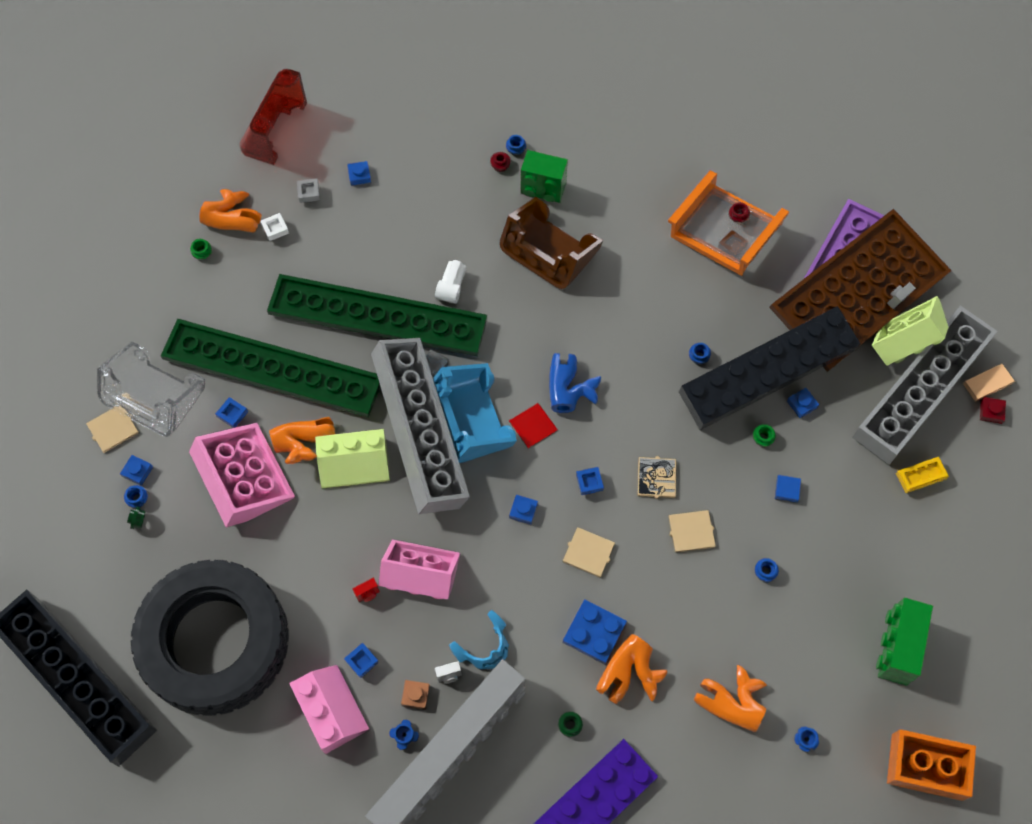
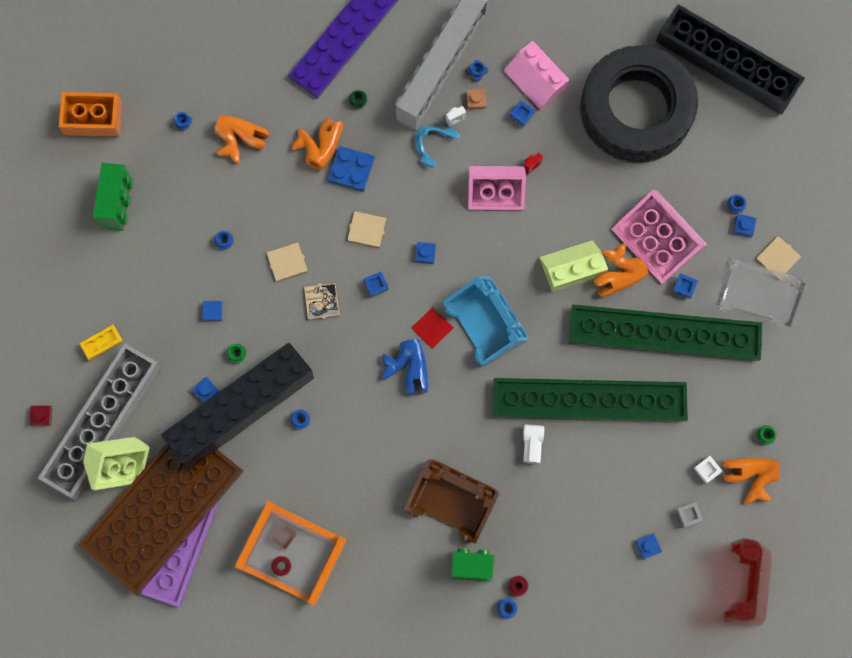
camera: 165 degrees right, 10 degrees up
dark green plate [127,506,146,530] -> none
light grey brick [371,338,470,514] -> none
clear tile [426,349,449,377] -> none
light grey plate [887,282,916,309] -> none
light nougat tile [963,364,1015,402] -> none

